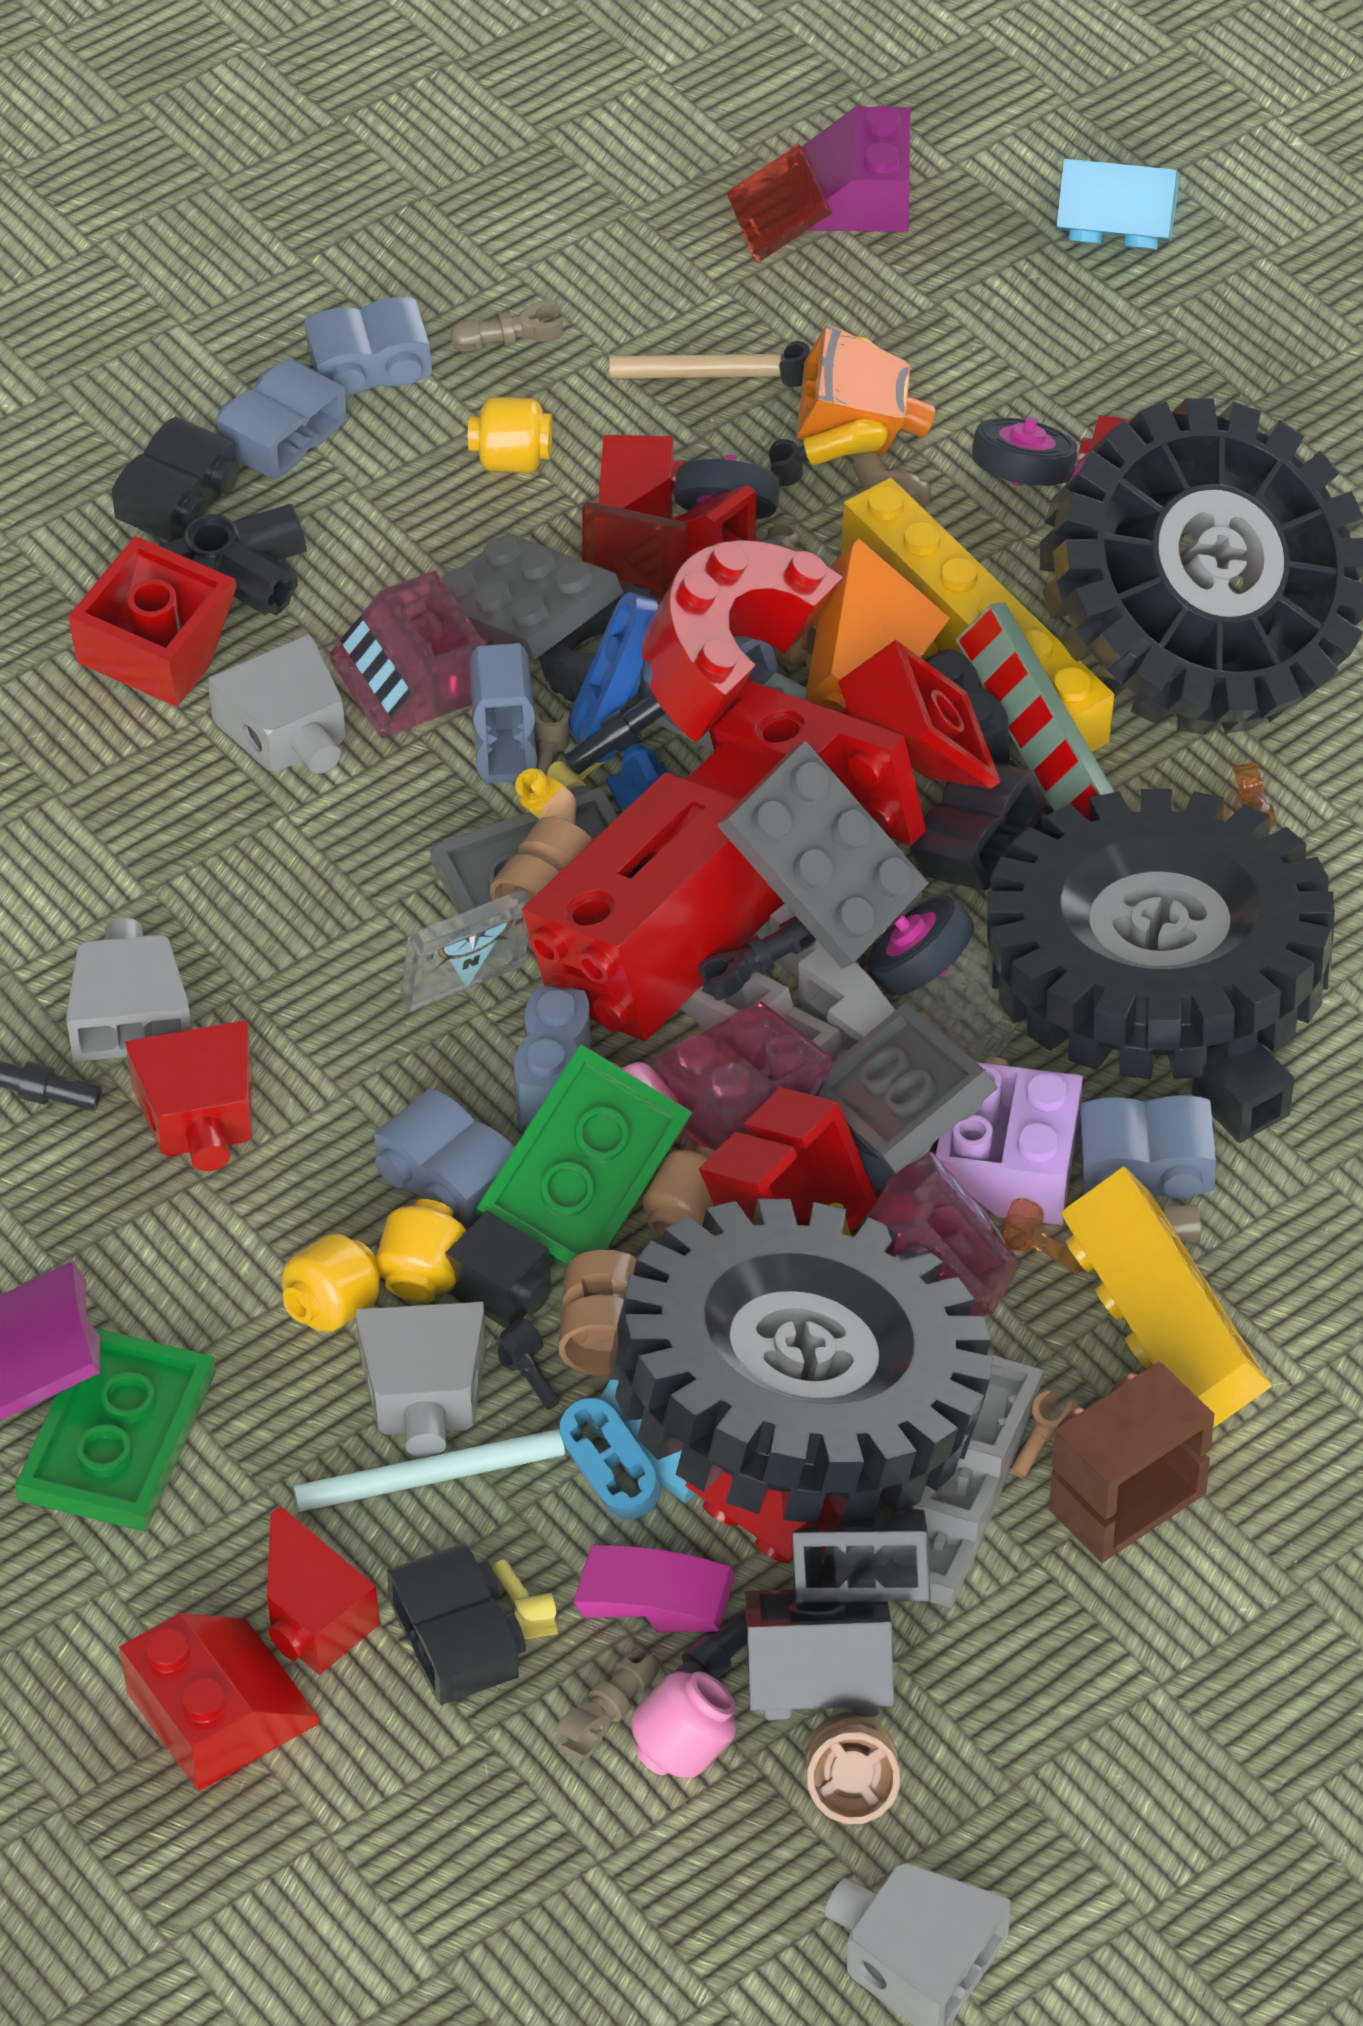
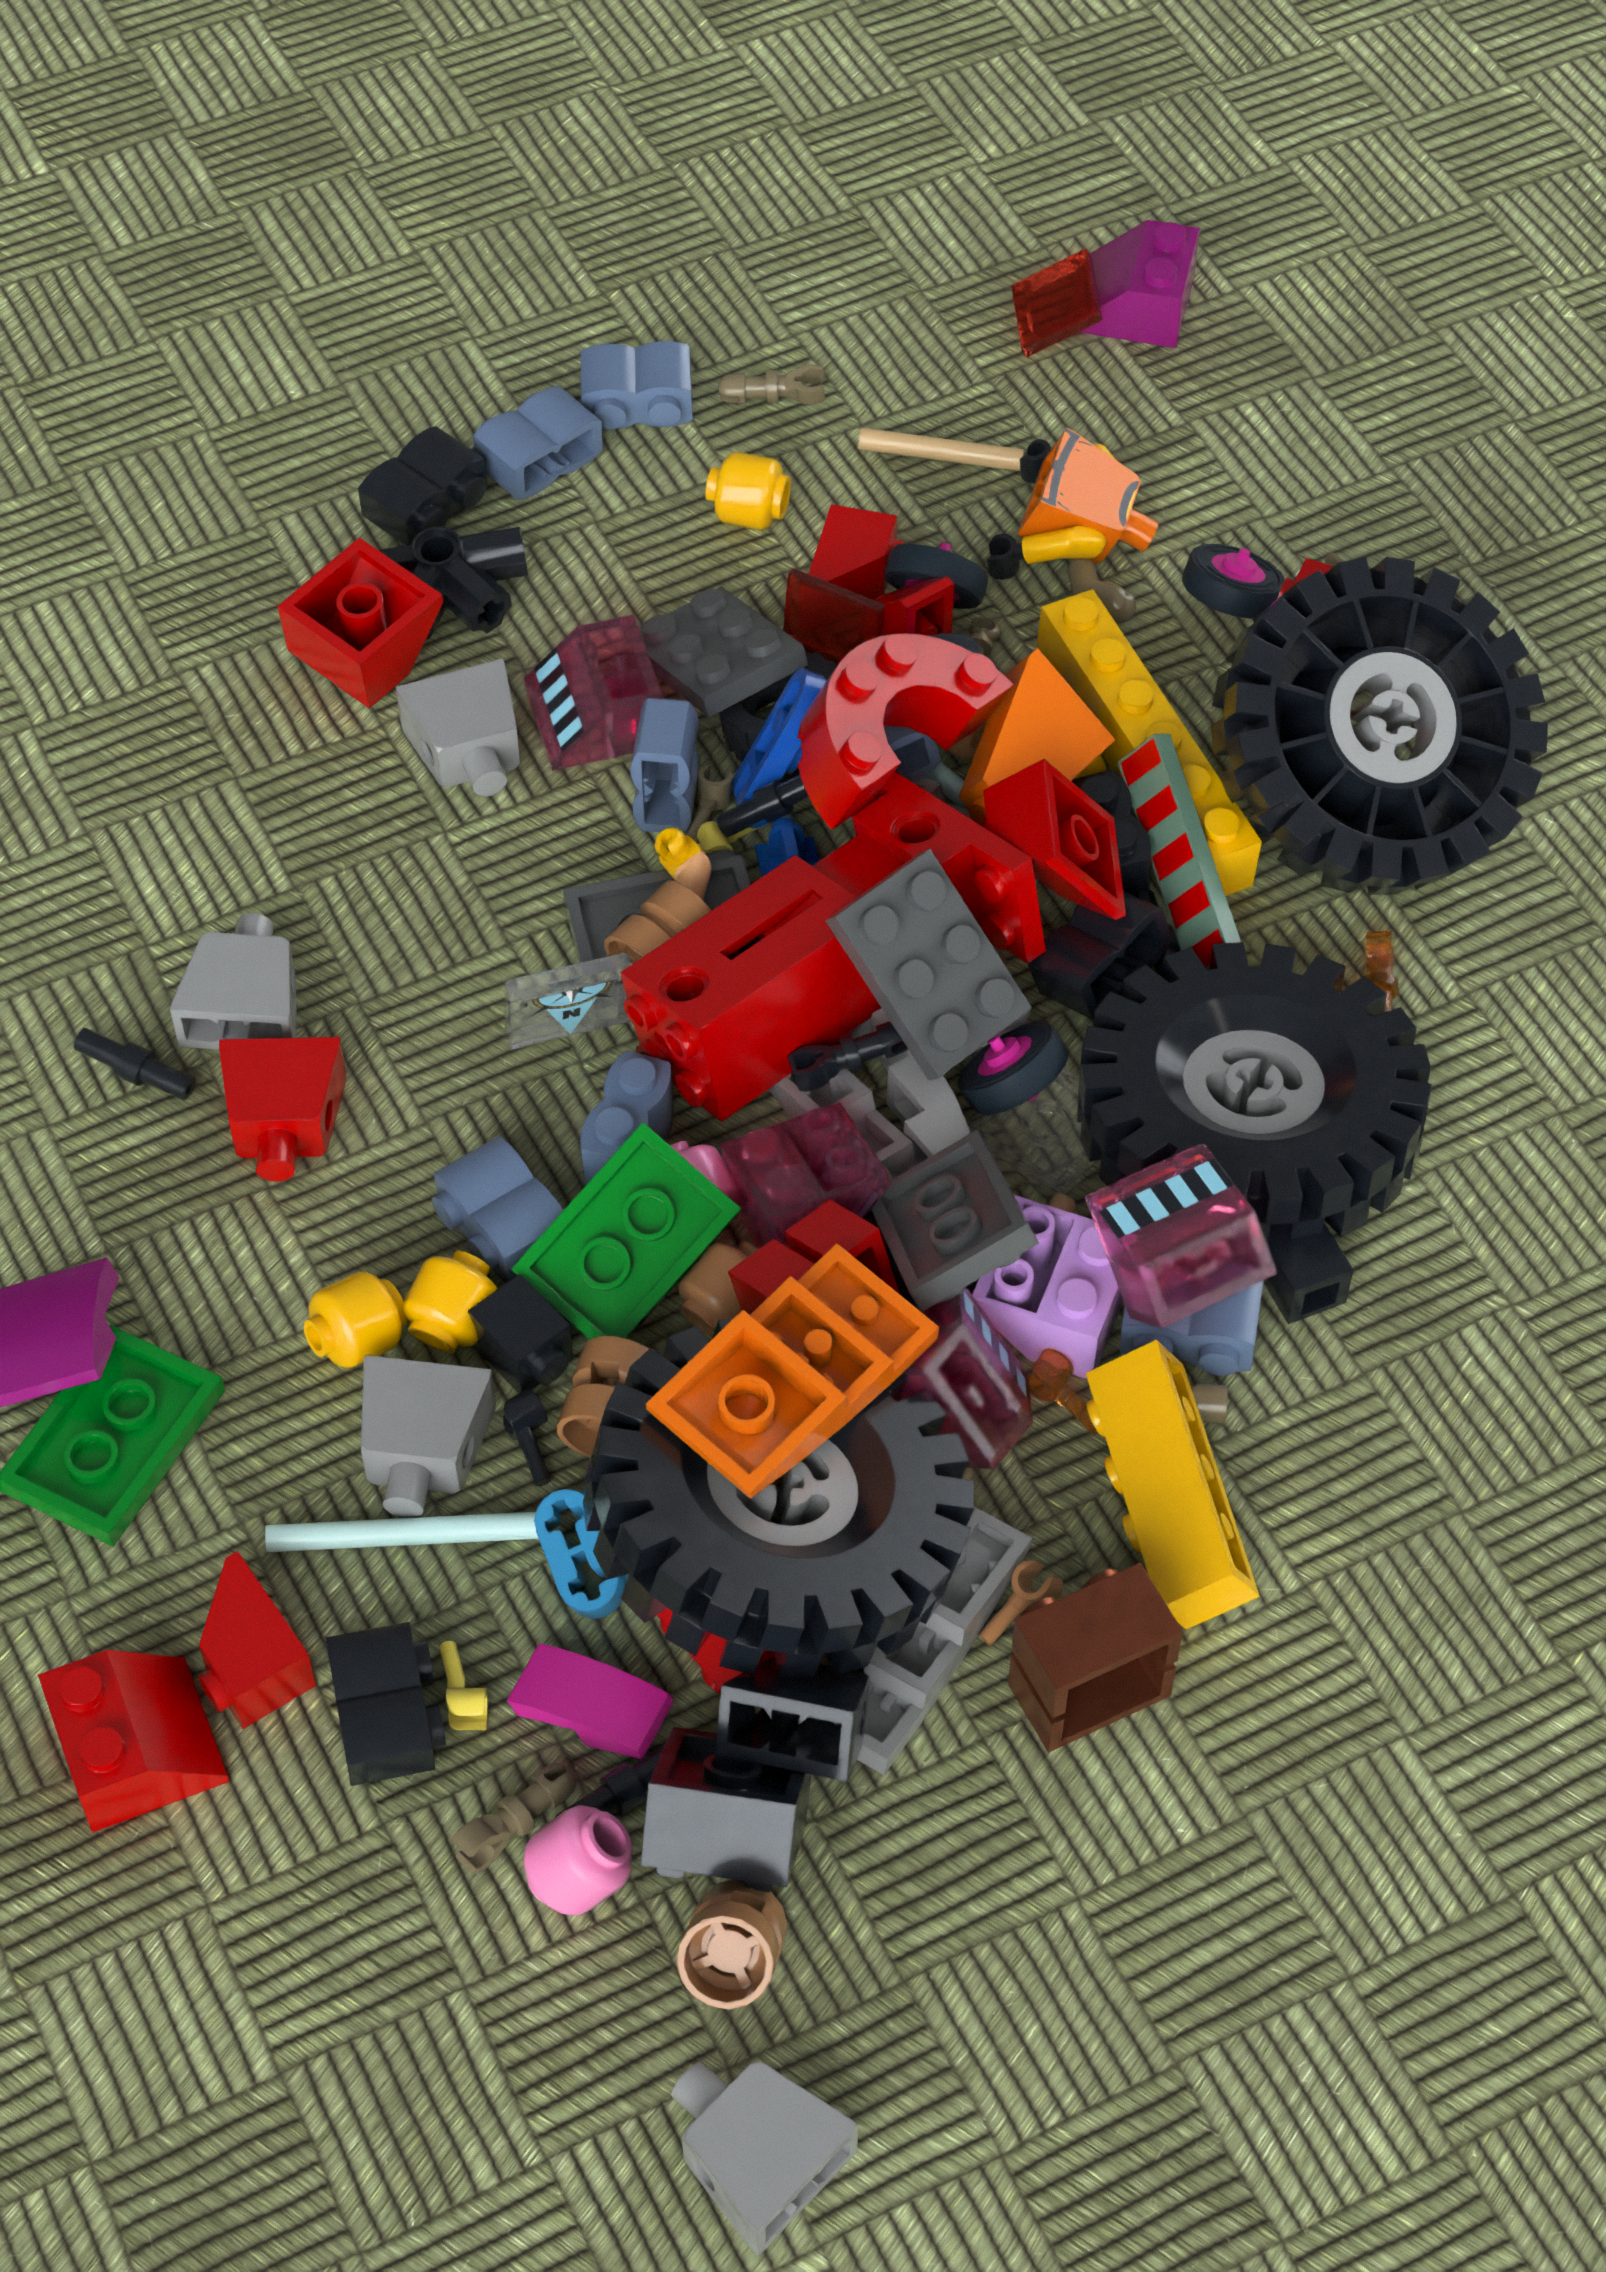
camera: 10 degrees right, 5 degrees up
medium azure slope [1057,159,1180,250] -> none
none -> orange slope [646,1243,939,1499]
none -> clear pink slope [1084,1144,1278,1328]

